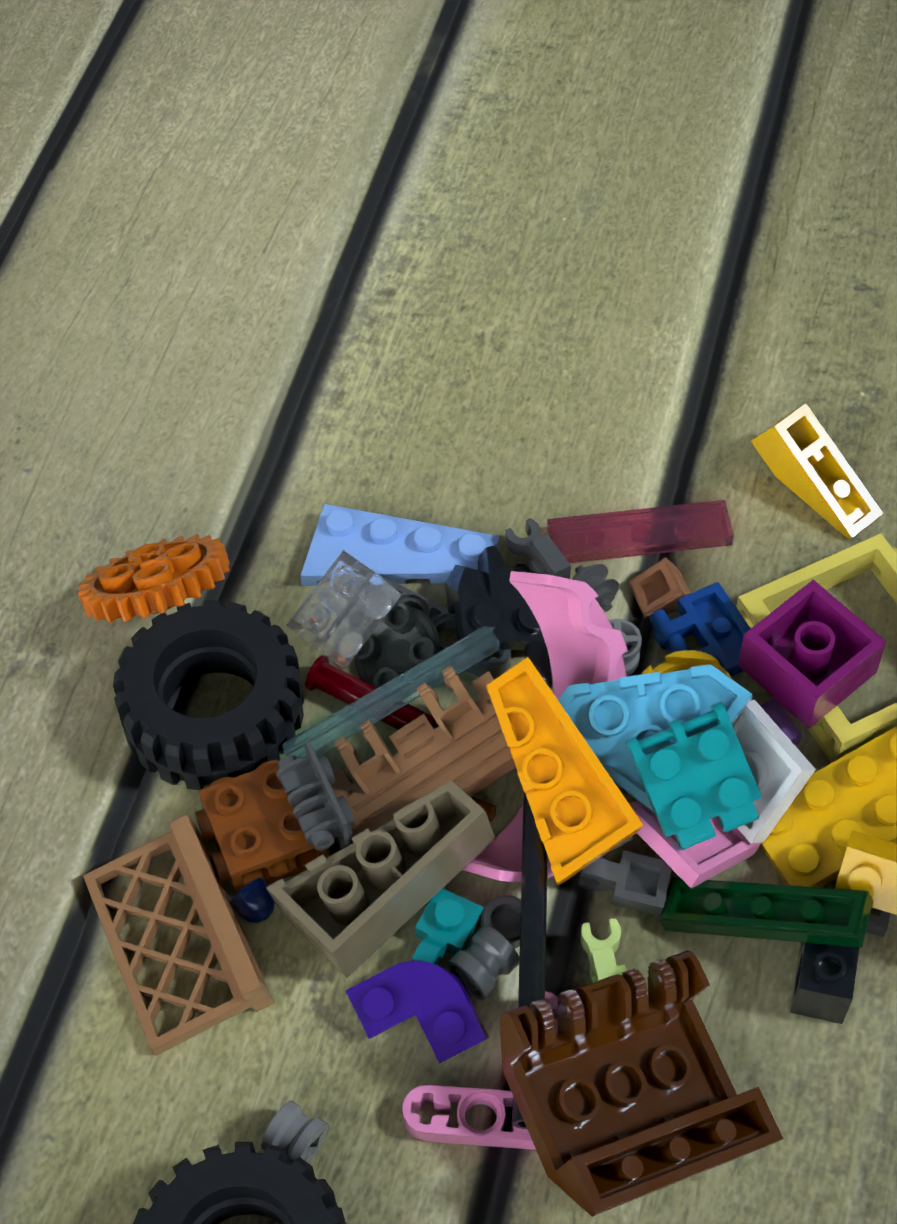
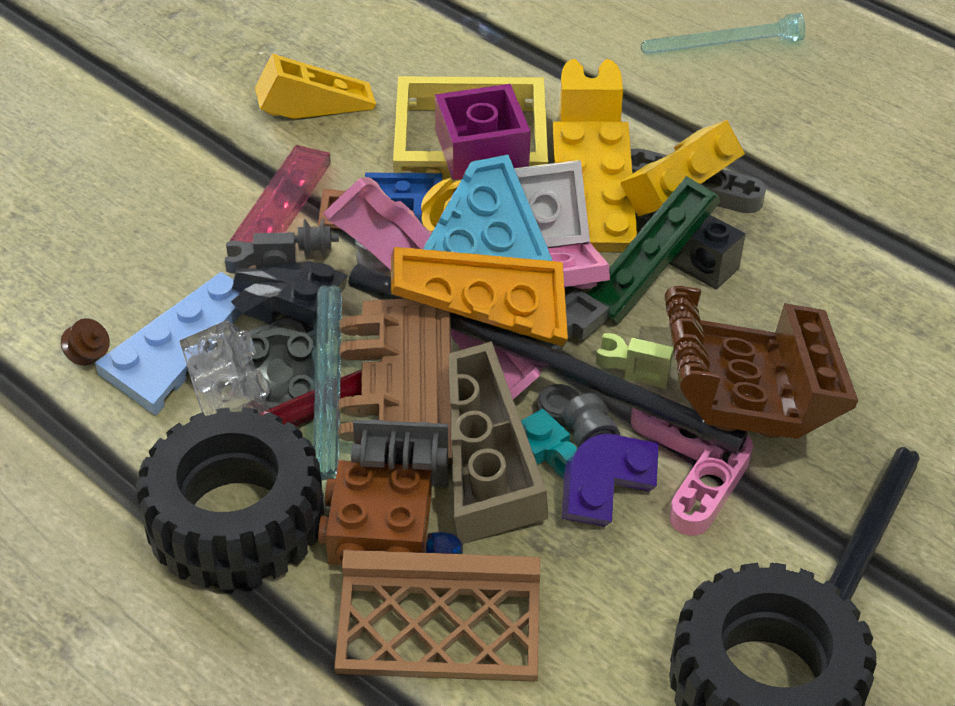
camera: 65 degrees left, 10 degrees down
orange gear [77,534,230,623] -> none
light grey wheel [261,1101,329,1164] -> none
teal plate [626,701,762,850] -> none
none -> reddish brown wheel [60,318,110,366]

